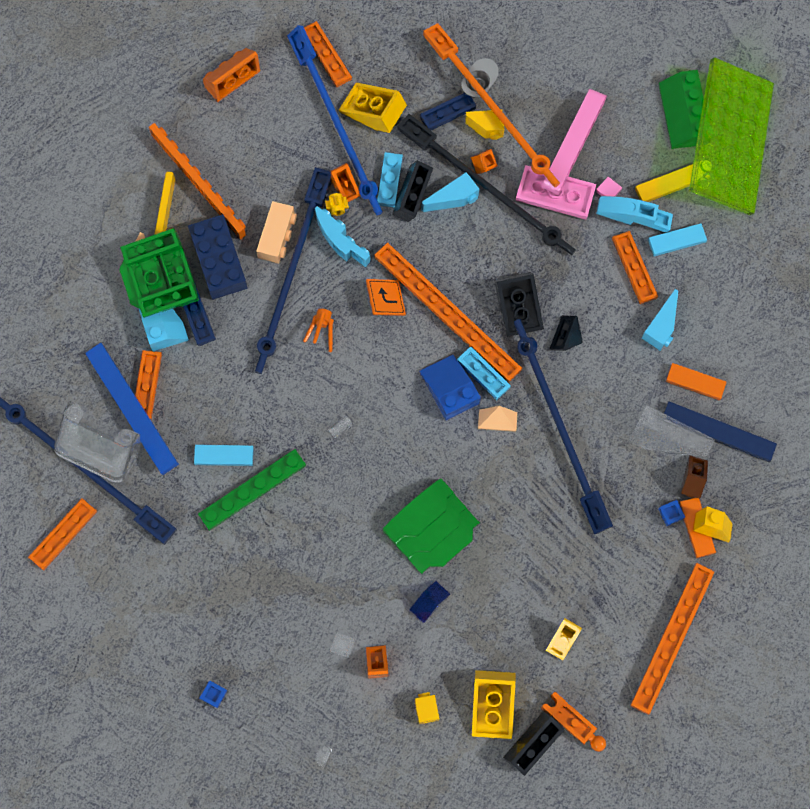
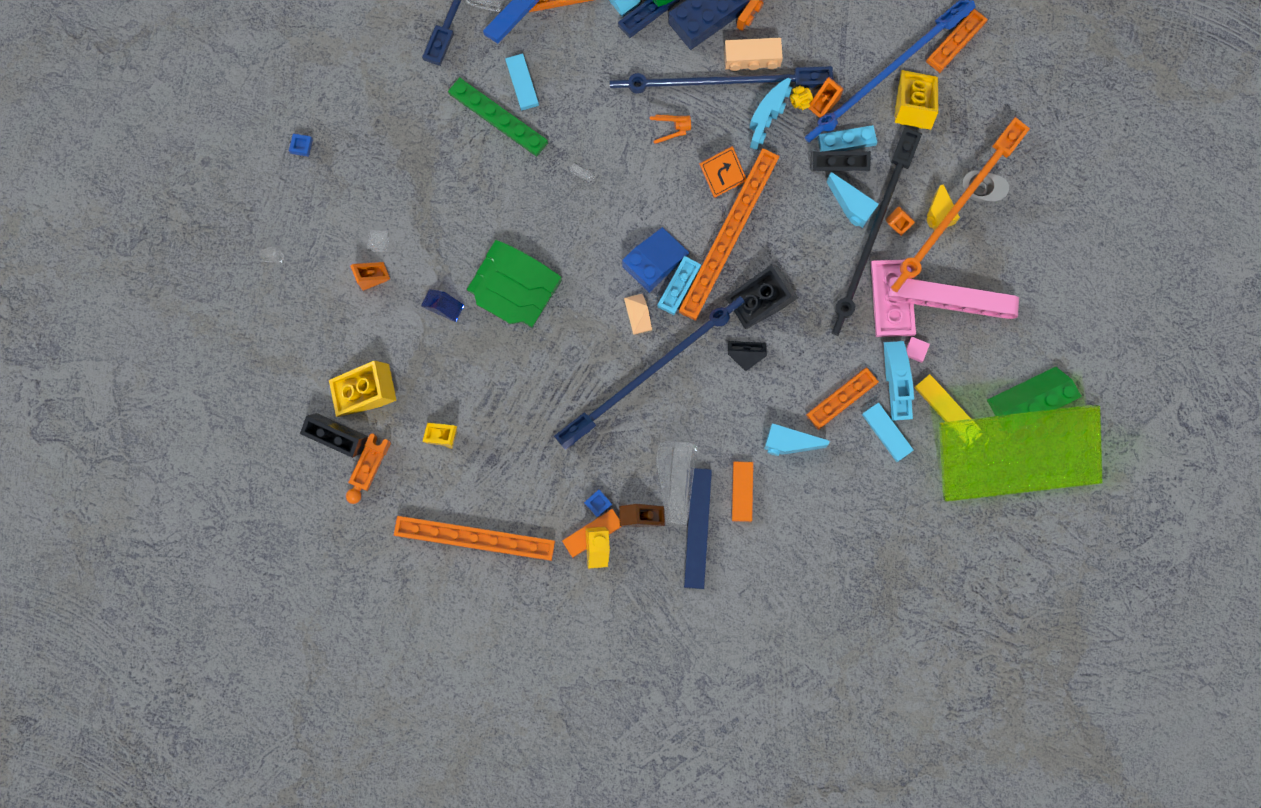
camera: 75 degrees right, 5 degrees up
yellow brick [415,692,439,724] -> none
dark blue plate [420,93,477,130] -> none

